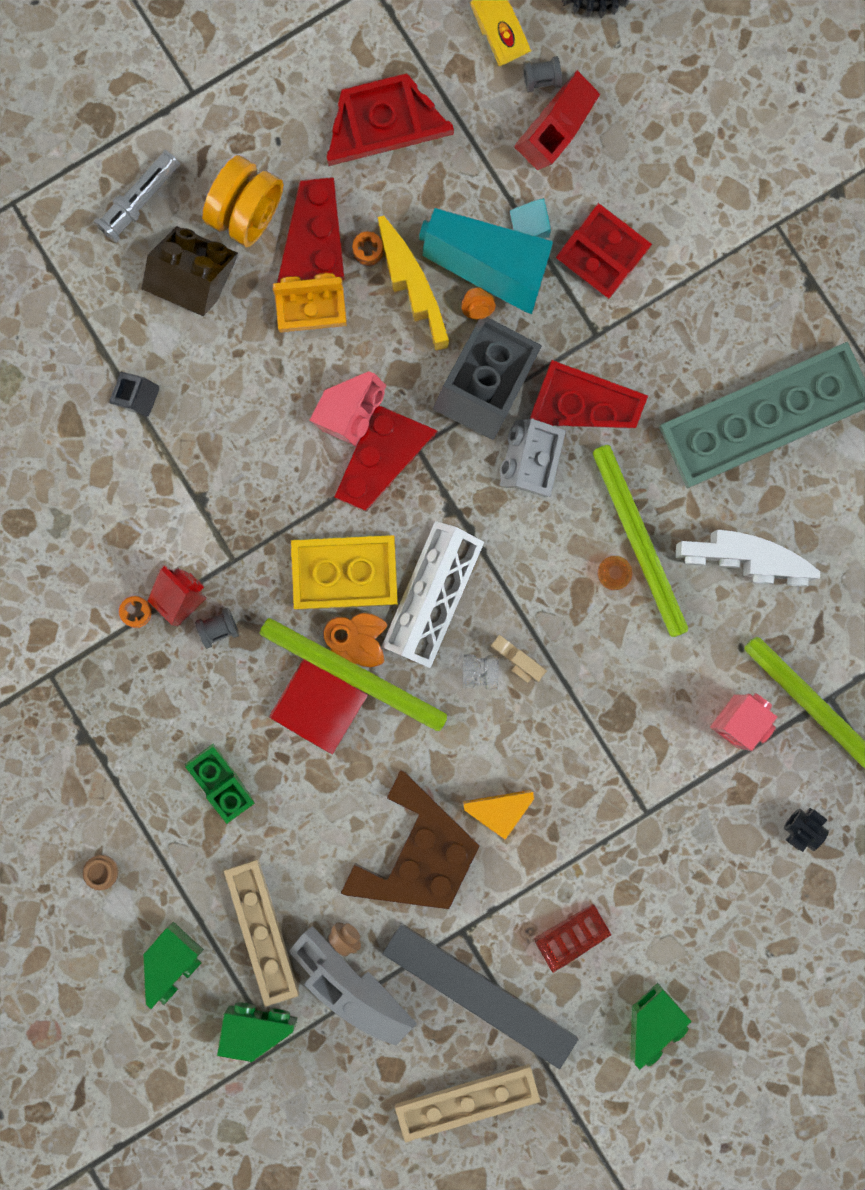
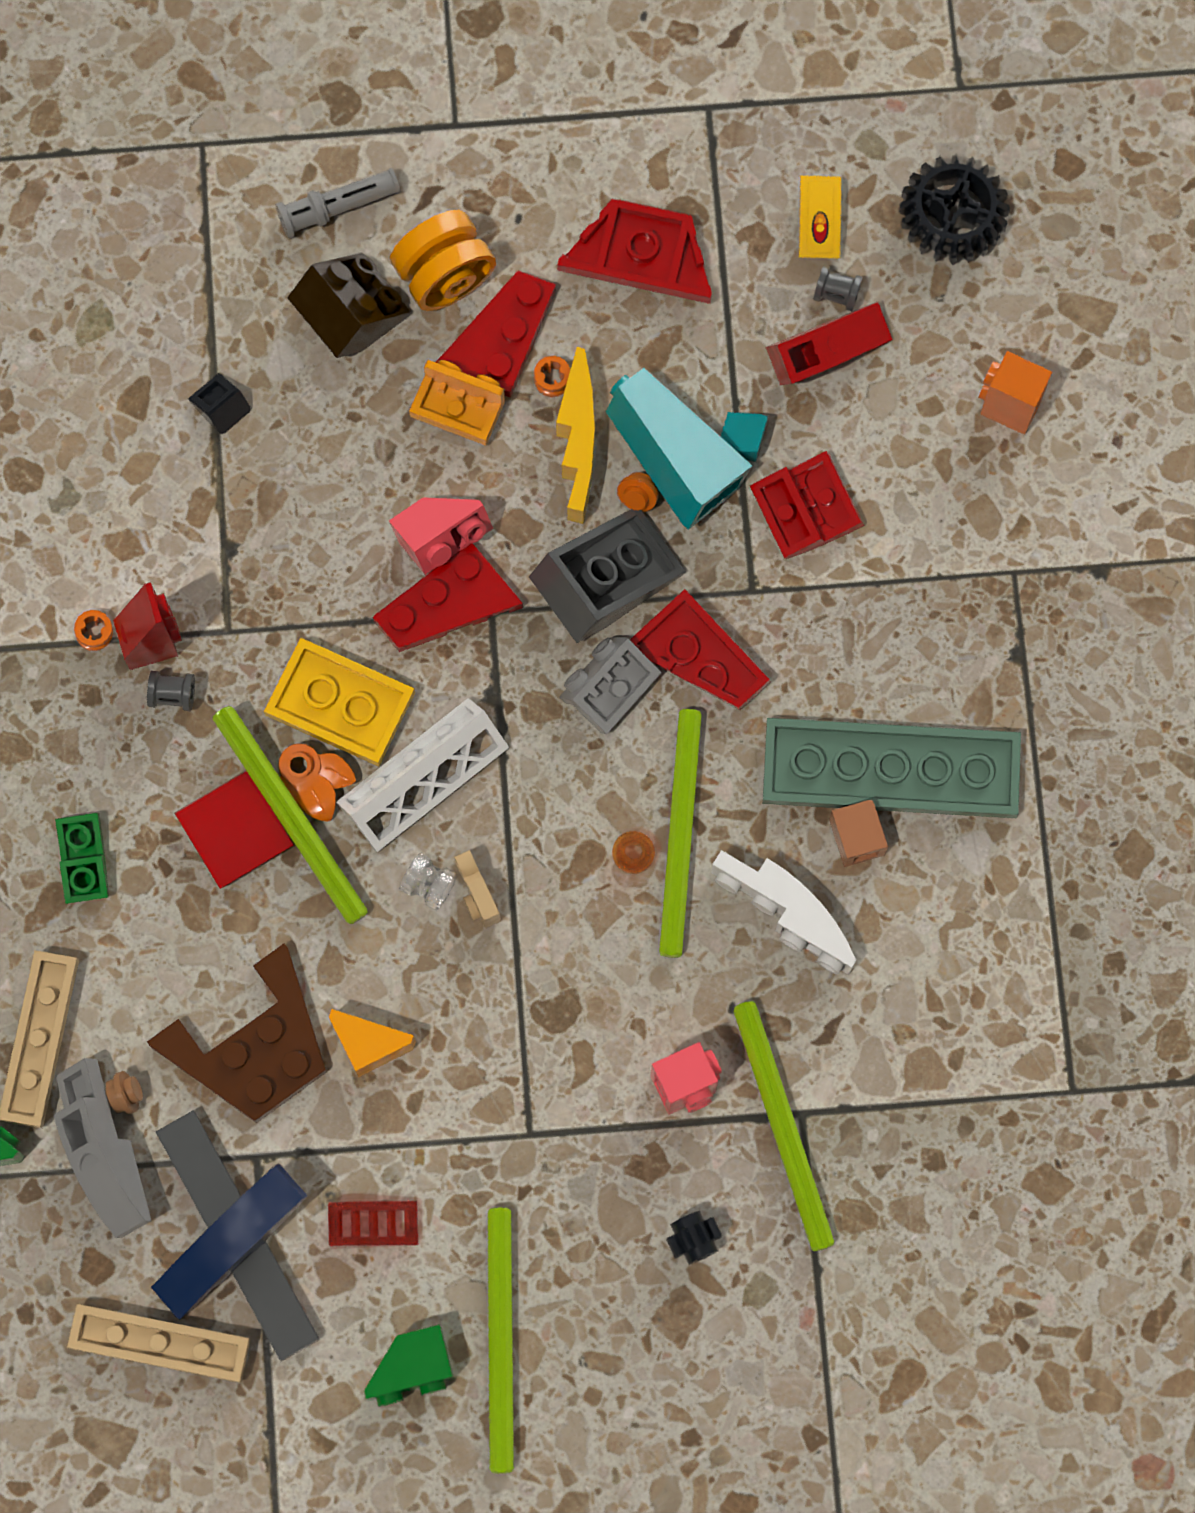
camera: 25 degrees right, 10 degrees down
none -> dark blue slope [151,1163,308,1320]
none -> lime axle [487,1207,514,1474]
none -> nougat panel [829,800,888,867]
none -> orange brick [978,351,1052,435]

